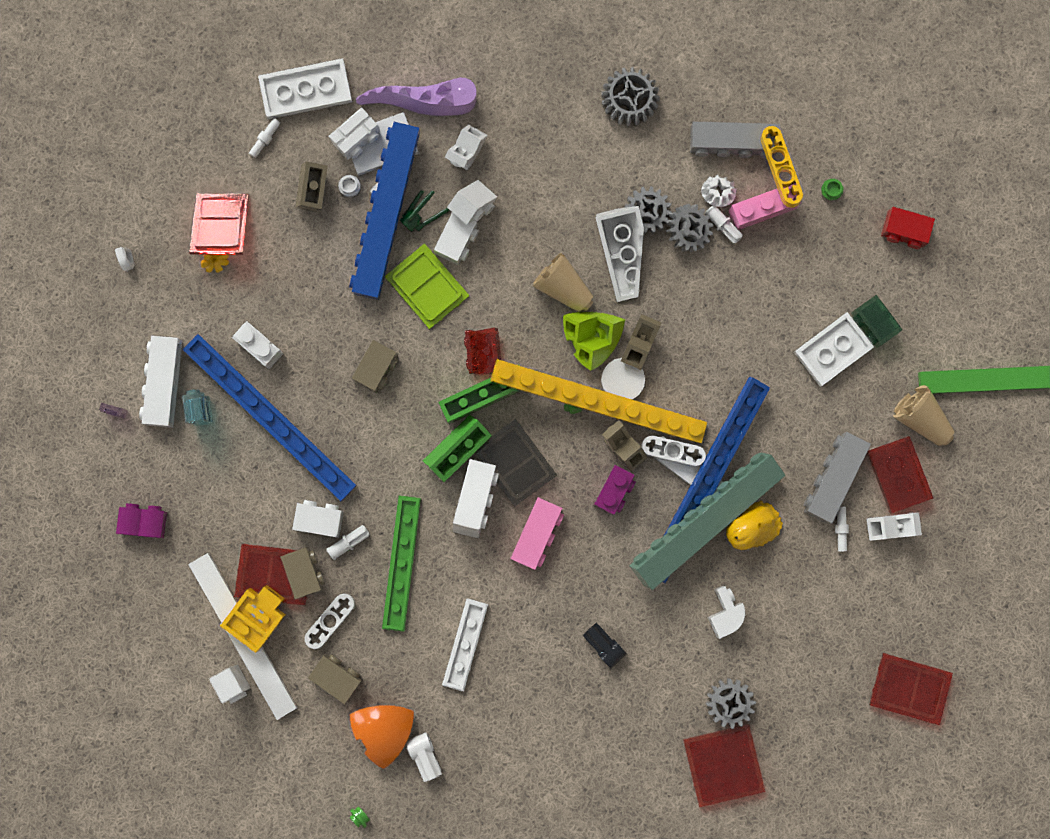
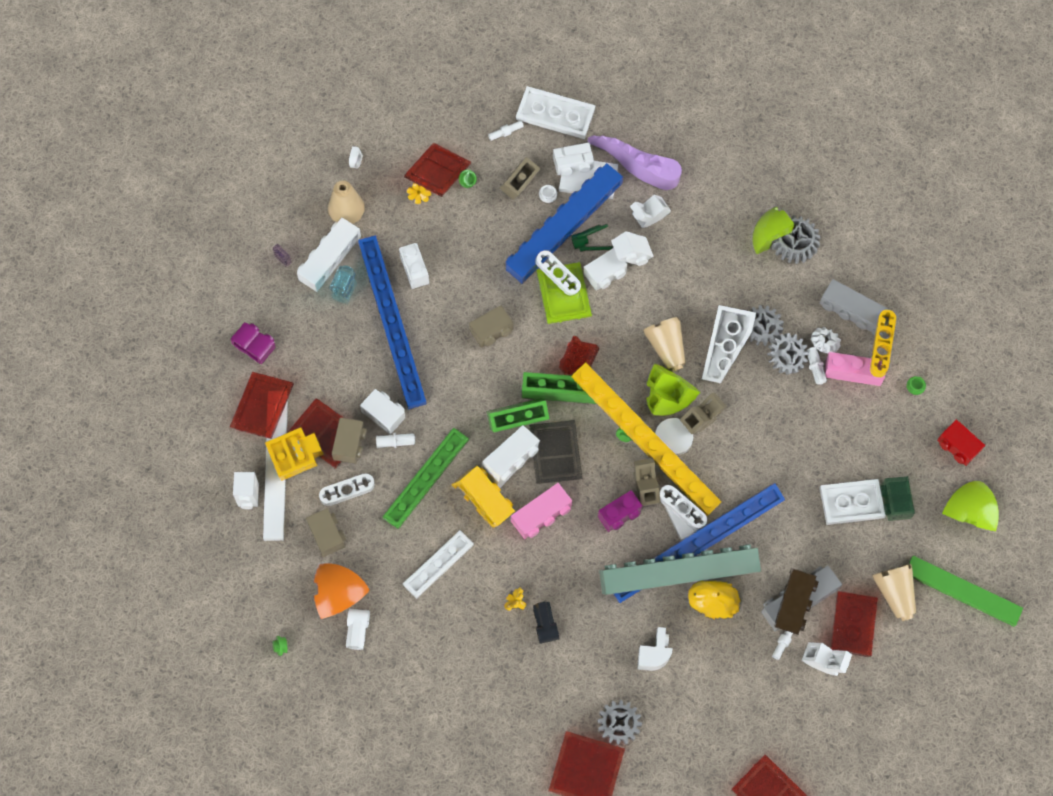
camera: 30 degrees right, 15 degrees down
none -> clear red piece [230,372,294,439]
none -> tan cone [328,181,365,224]
none -> yellow wedge [451,466,515,528]
none -> bright green plate [459,170,477,188]
none -> yellow plant [504,587,526,611]
none -> white beam [536,251,581,295]
none -> lime brick [752,207,794,254]
none -> dark brown wedge [774,567,819,635]
none -> lime brick [942,481,999,531]

